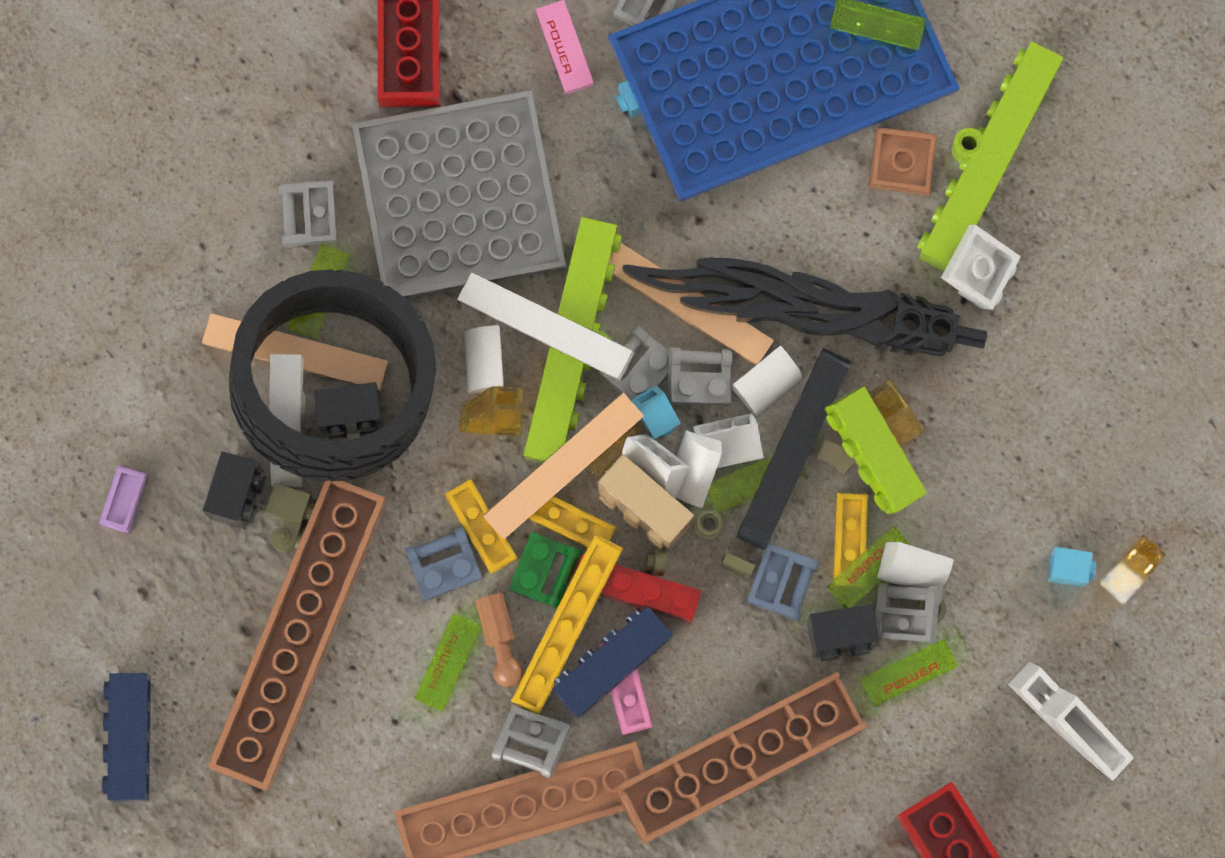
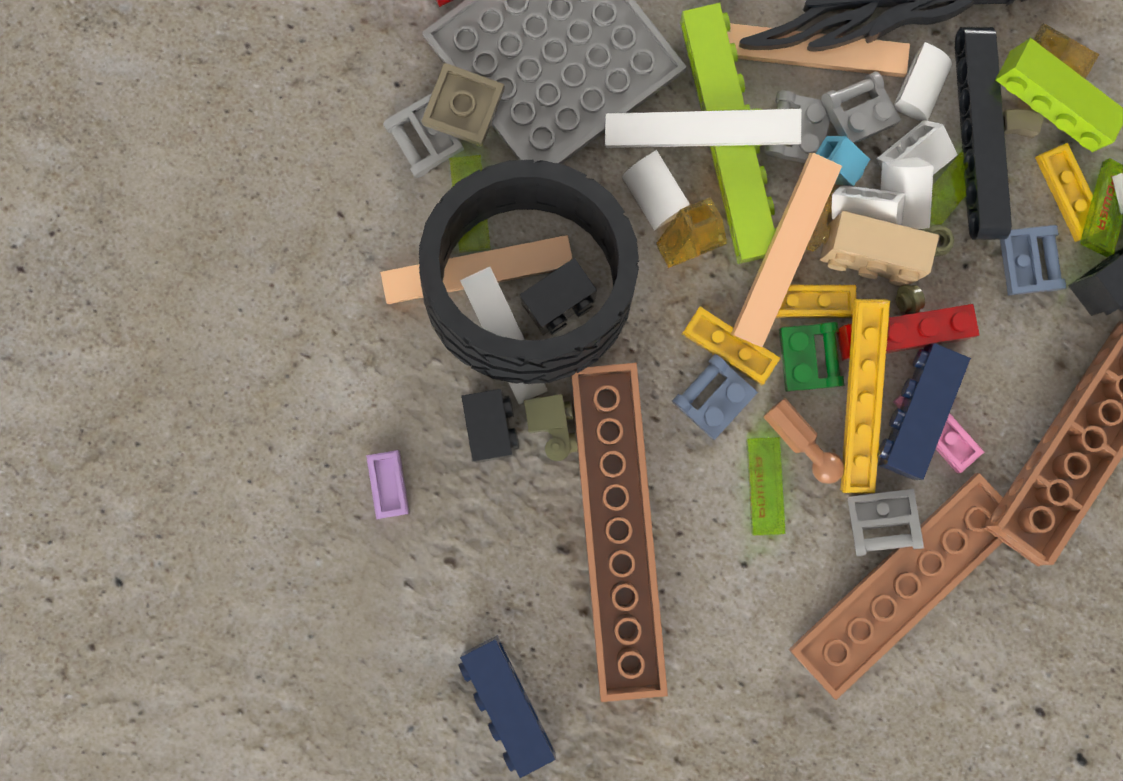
camera: 25 degrees left, 5 degrees up
olive tile [722,552,756,579] -> none
none -> dark tan plate [421,62,505,147]

